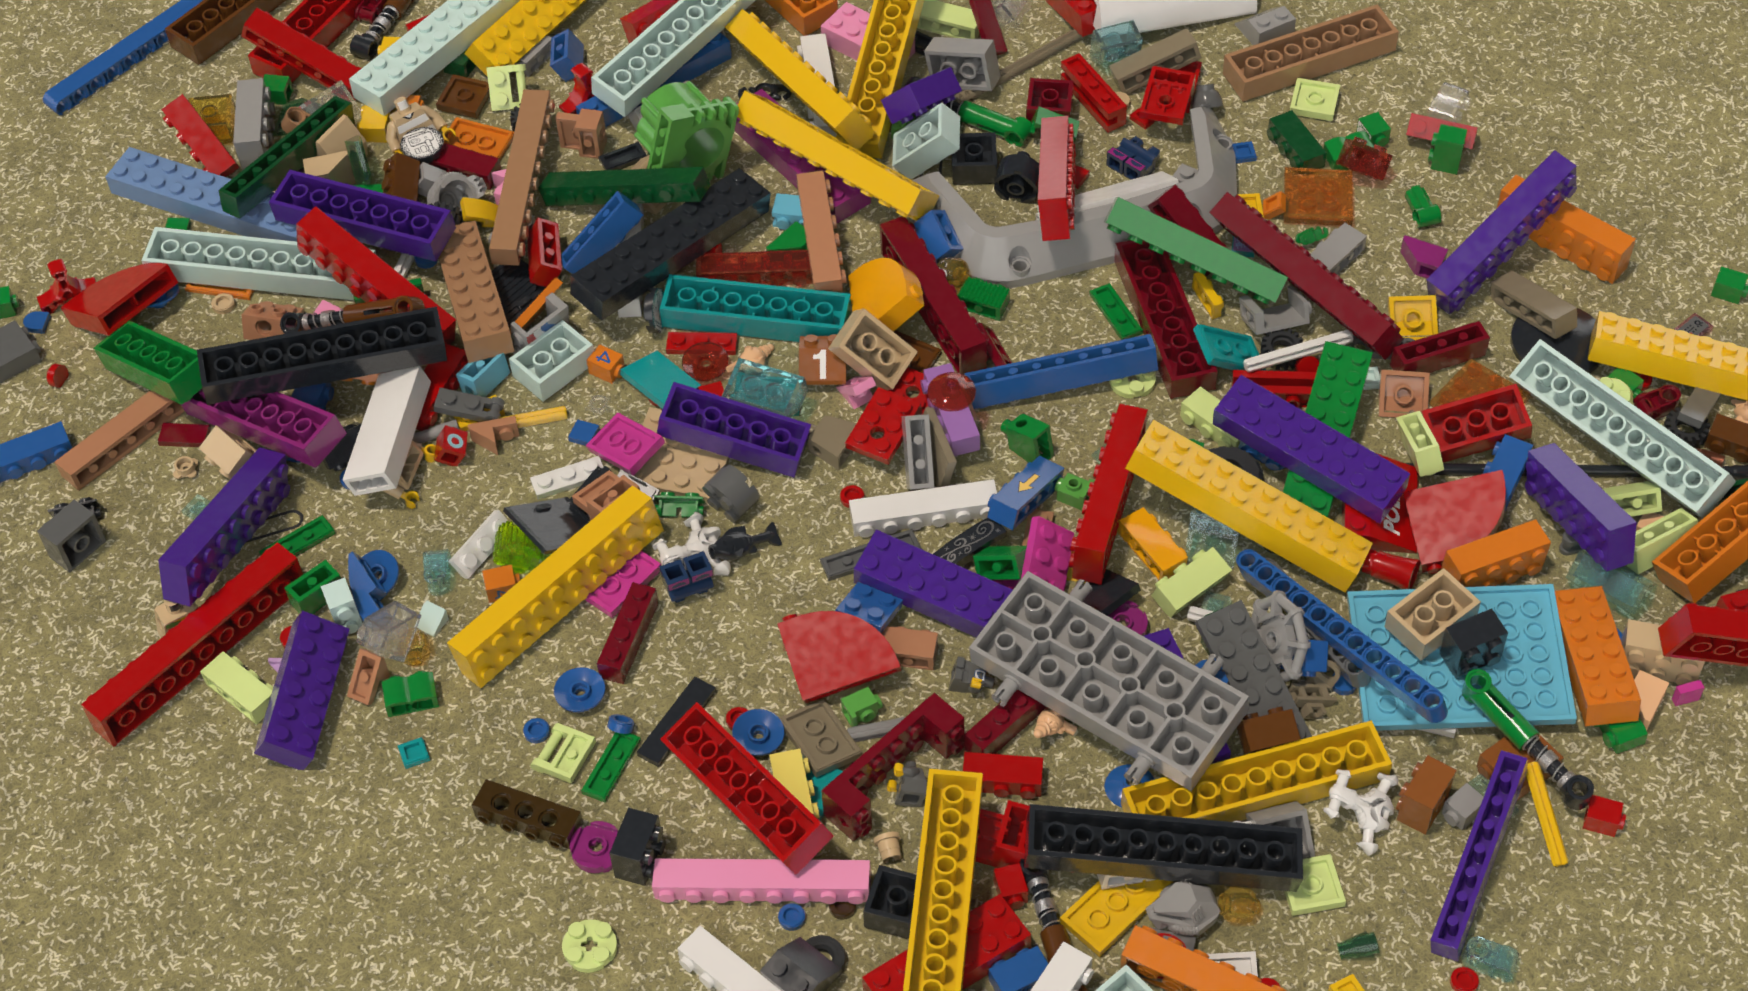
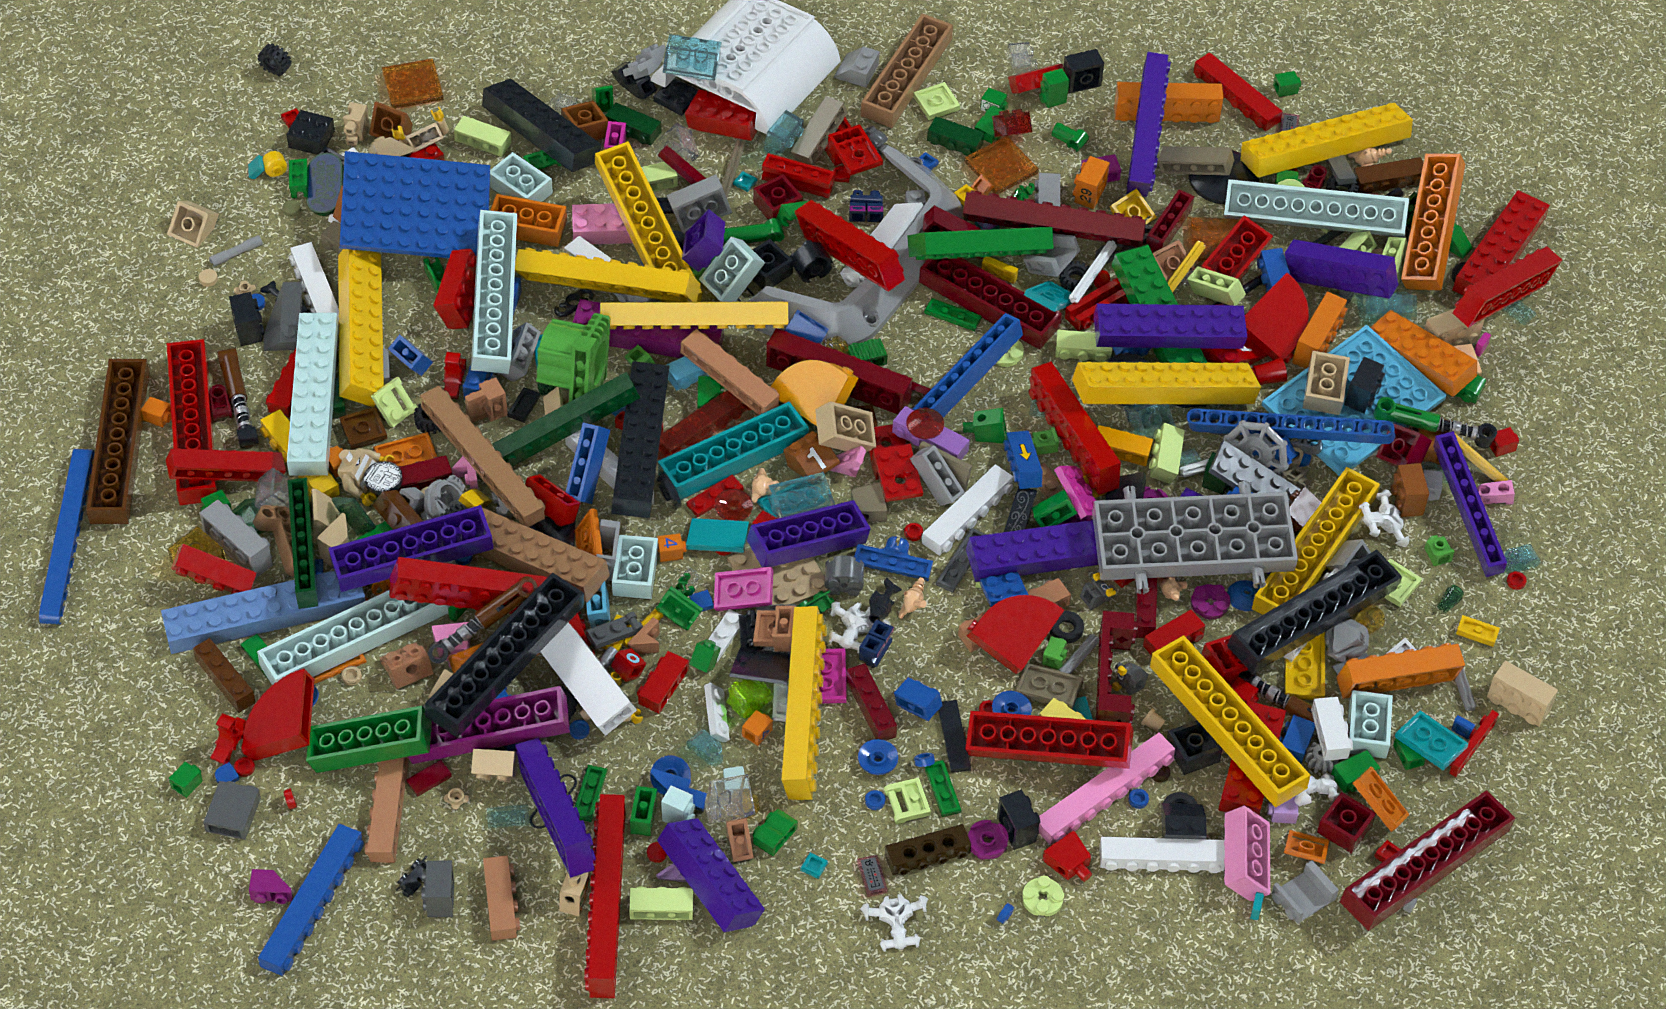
camera: 45 degrees left, 0 degrees up
none -> reddish brown brick [193,638,256,713]
none -> red tile [234,757,255,777]
none -> nougat brick [483,855,520,940]
none -> bright green brick [625,345,656,366]
none -> red brick [637,651,689,714]
none -> green hinge [655,586,703,631]
none -> green piece [674,573,695,597]
none -> green brick [689,639,721,673]
none -> teal tile [733,171,758,192]
none -> blue plate [854,536,933,581]
none -> tile [857,855,888,897]
none -> white piece [860,894,928,952]
none -> blue brick [894,677,943,721]
none -> light nougat piece [898,577,926,619]
none -> blue tile [996,903,1015,924]
none -> red torso [1042,830,1092,882]
none -> black tyre [1049,611,1084,644]
none -> black brick [1063,49,1104,94]
none -> orange brick [1073,156,1110,209]
none -> yellow axle [1167,241,1206,293]
none -> magenta plate [1191,584,1230,620]
none -> red brick [1193,52,1283,131]
none -> dark red brick [1376,423,1432,468]
none -> bright green brick [1424,535,1455,566]
none -> bright pink leg [1477,480,1515,505]

